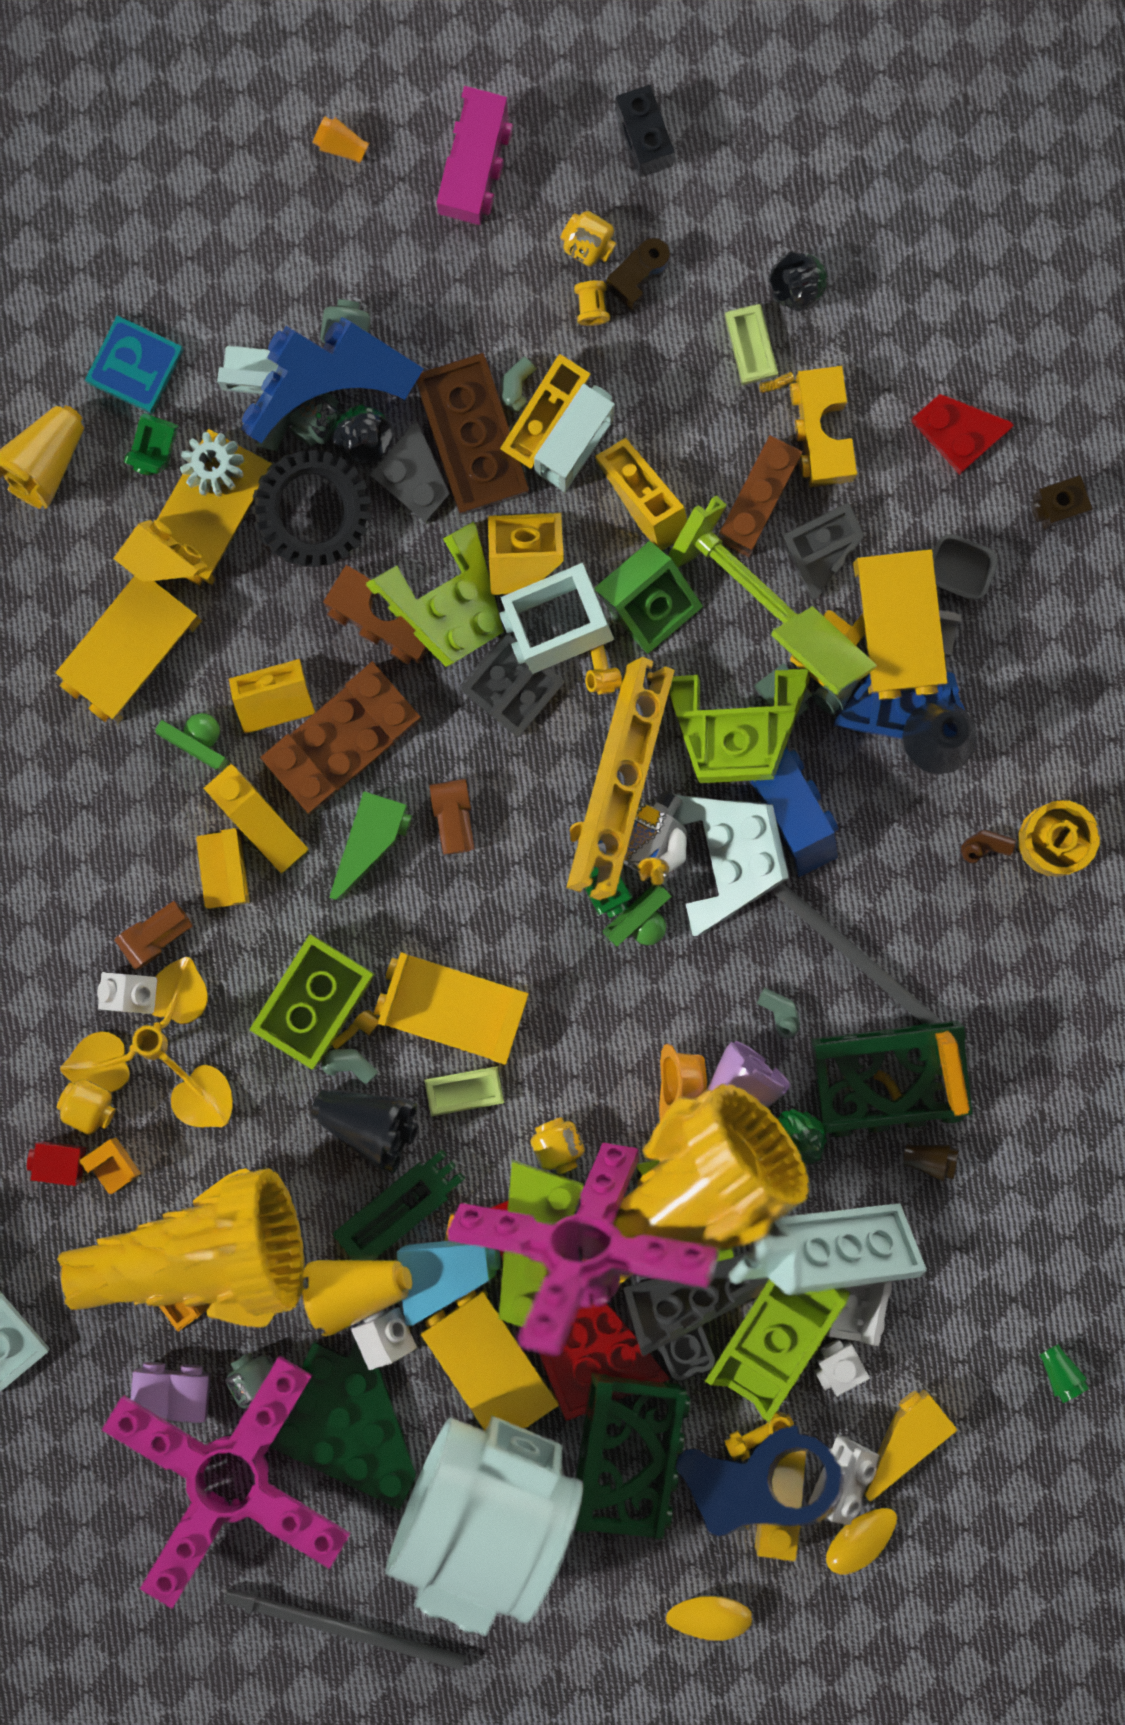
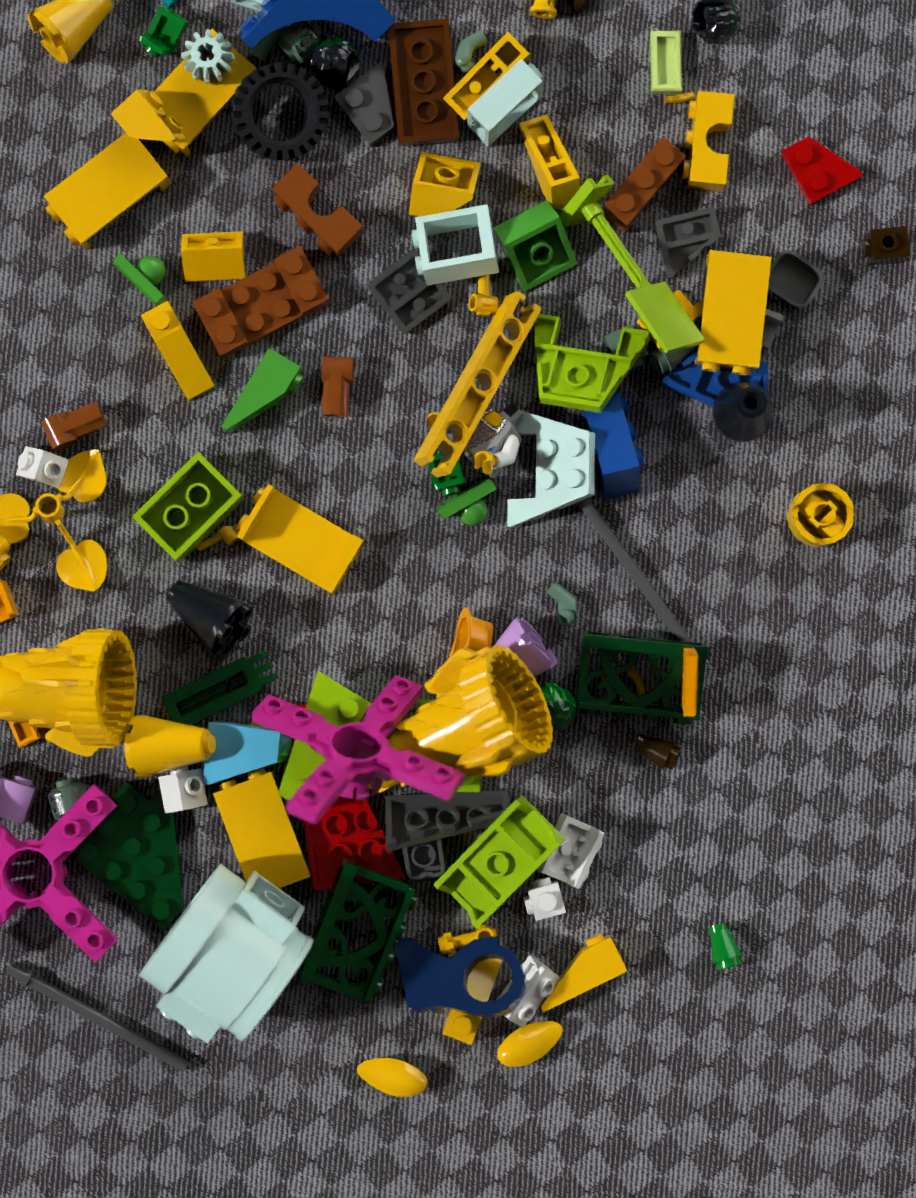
camera: 15 degrees right, 0 degrees up
yellow panel [196,828,250,909] -> none
sand green arm [321,1049,379,1085] -> none
lime wing [366,522,504,667] -> none
yellowish green tile [424,1066,504,1117] -> none
yellow head [530,1117,585,1175] -> none
light aqua hinge [729,1203,927,1295] -> none
reddish brown arm [961,829,1016,863] -> none

